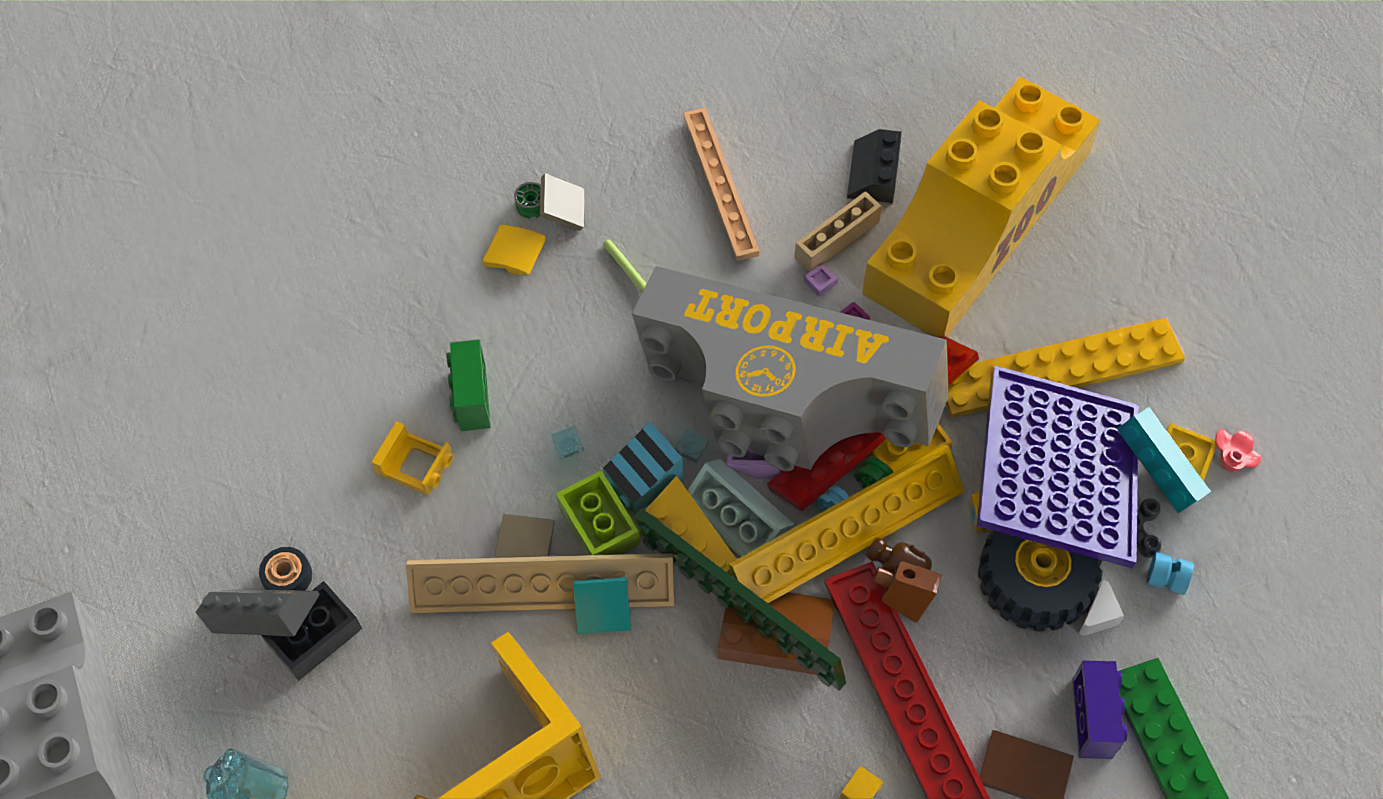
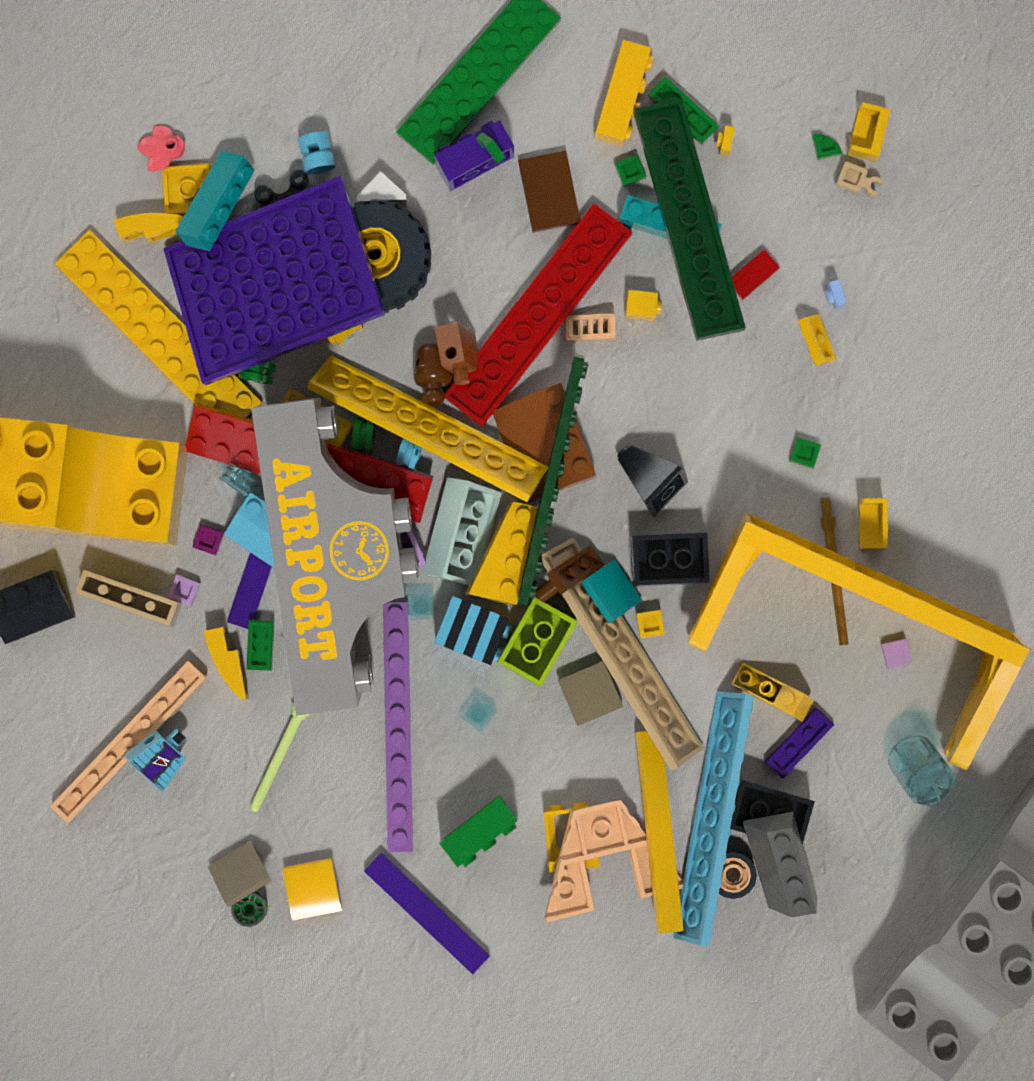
camera: 120 degrees left, 25 degrees up
none -> yellow slope [113,213,184,244]
none -> torso [124,728,187,792]
none -> yellow slope [204,627,249,700]
none -> green wheel [238,362,276,385]
none -> dark purple tile [364,853,490,975]
none -> medium lavender plate [383,602,413,852]
none -> green tile [476,132,506,163]
none -> reddish brown piece [536,545,605,602]
none -> light nougat wing [544,800,683,922]
none -> light nougat slope [566,314,616,341]
none -> black slope [617,445,688,517]
none -> black brick [631,532,710,587]
none -> yellow tile [635,731,684,934]
none -> yellow plate [636,610,665,638]
none -> medium azure plate [673,691,754,947]
none -> yellow slope [731,663,814,722]
none -> dark purple tile [765,707,835,778]

